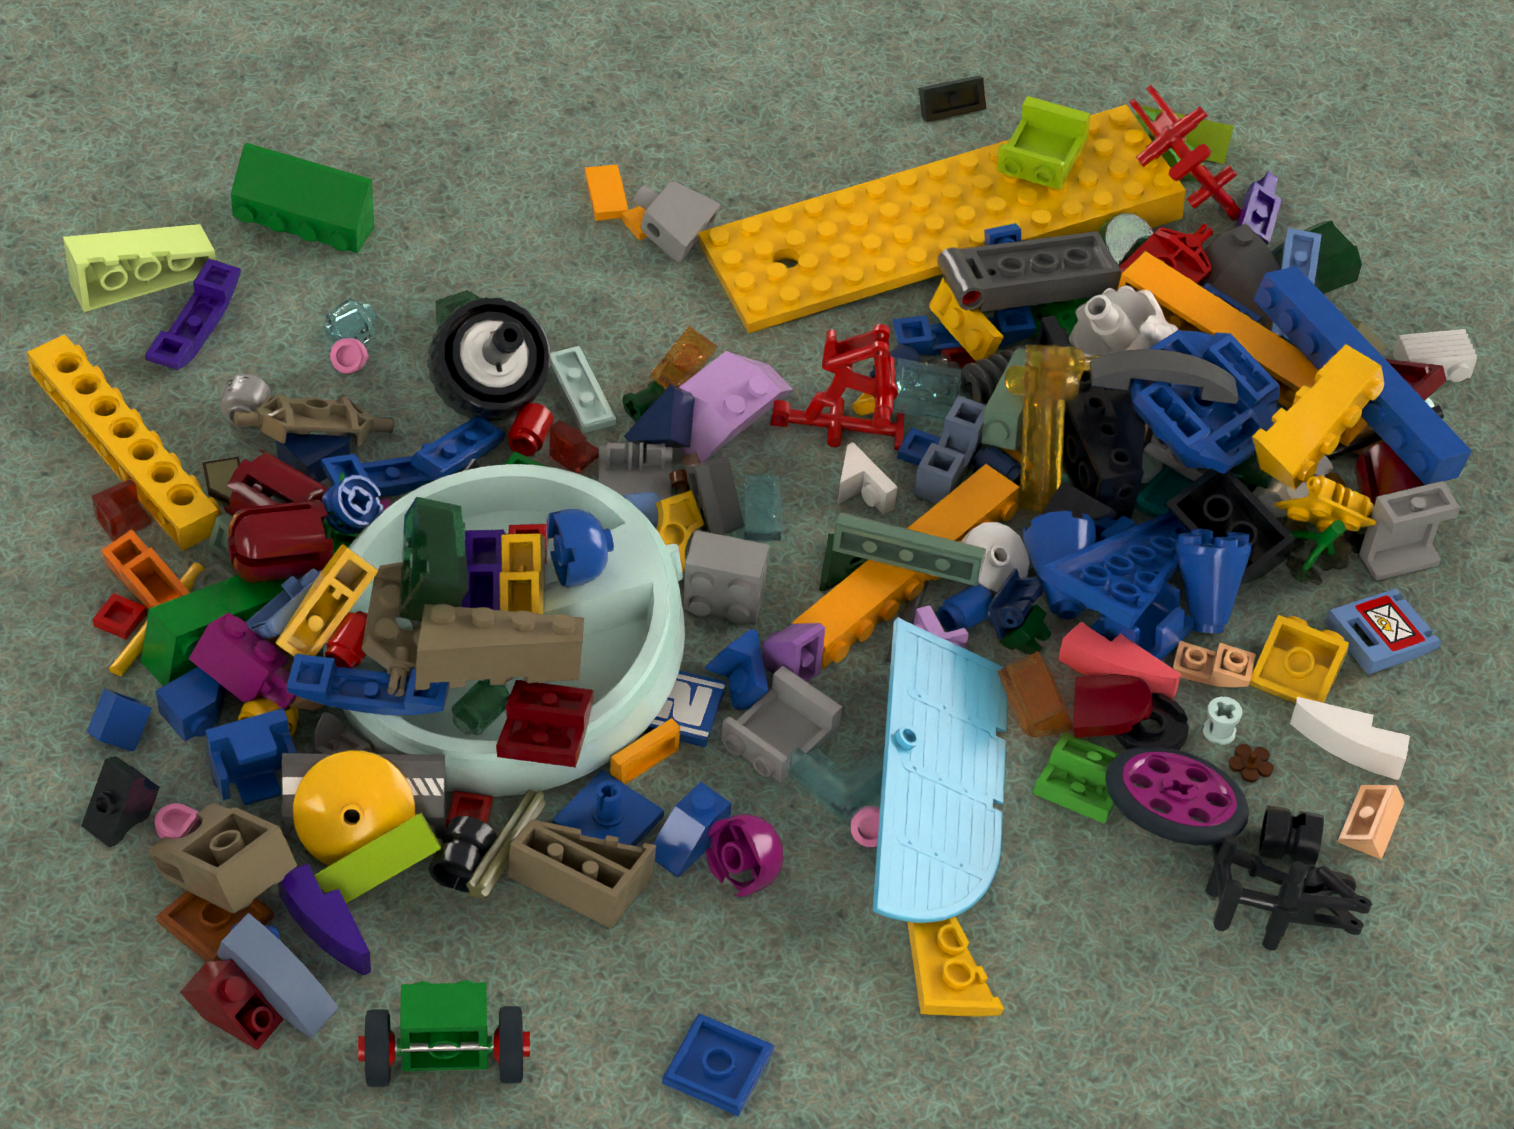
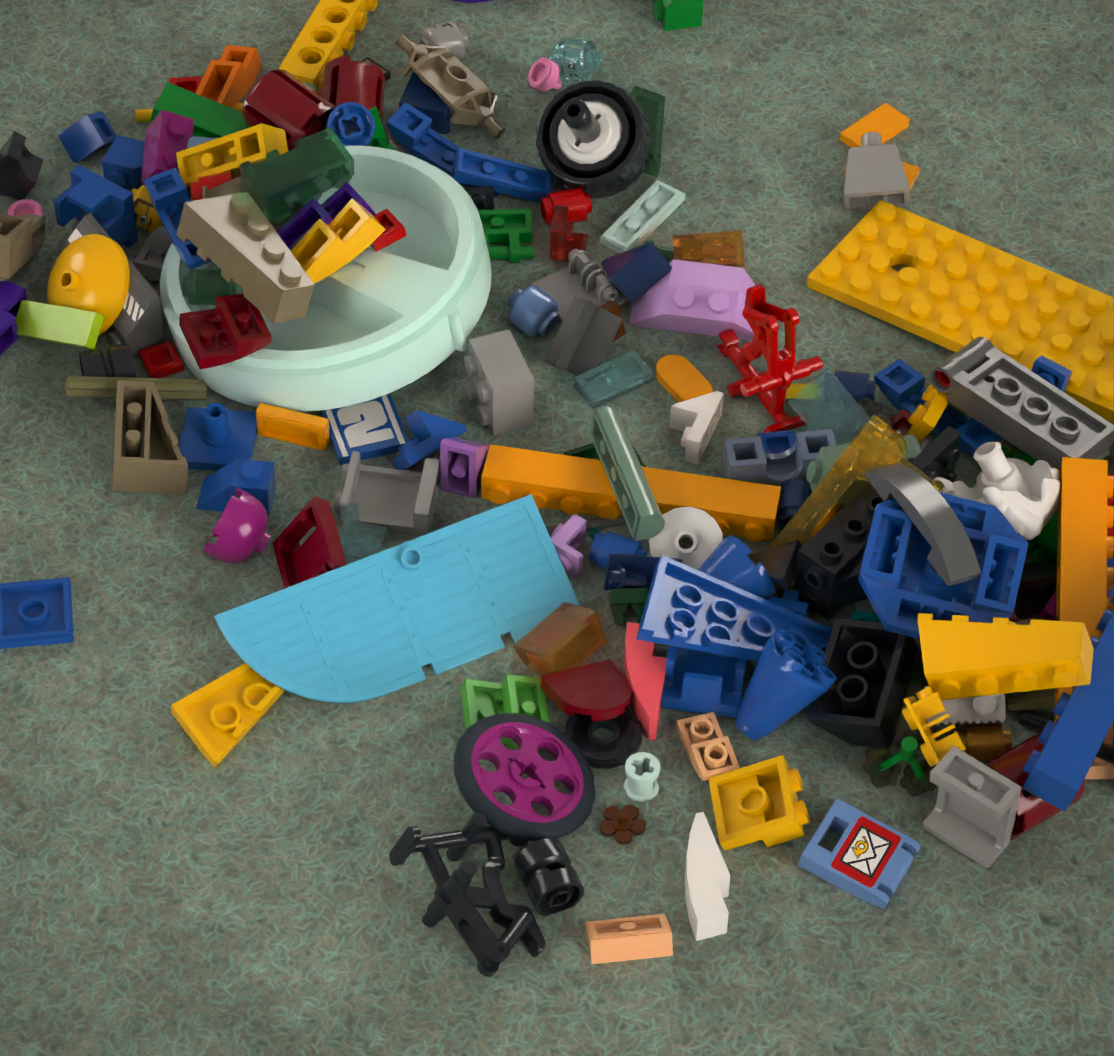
camera: 60 degrees right, 0 degrees up
clear red panel [92,479,152,541] -> none
blue cylinder [547,509,614,588] -> none
yellow tile [655,490,705,572] -> none
none -> dark red container [272,496,347,589]
none -> light orange tile [656,355,712,403]

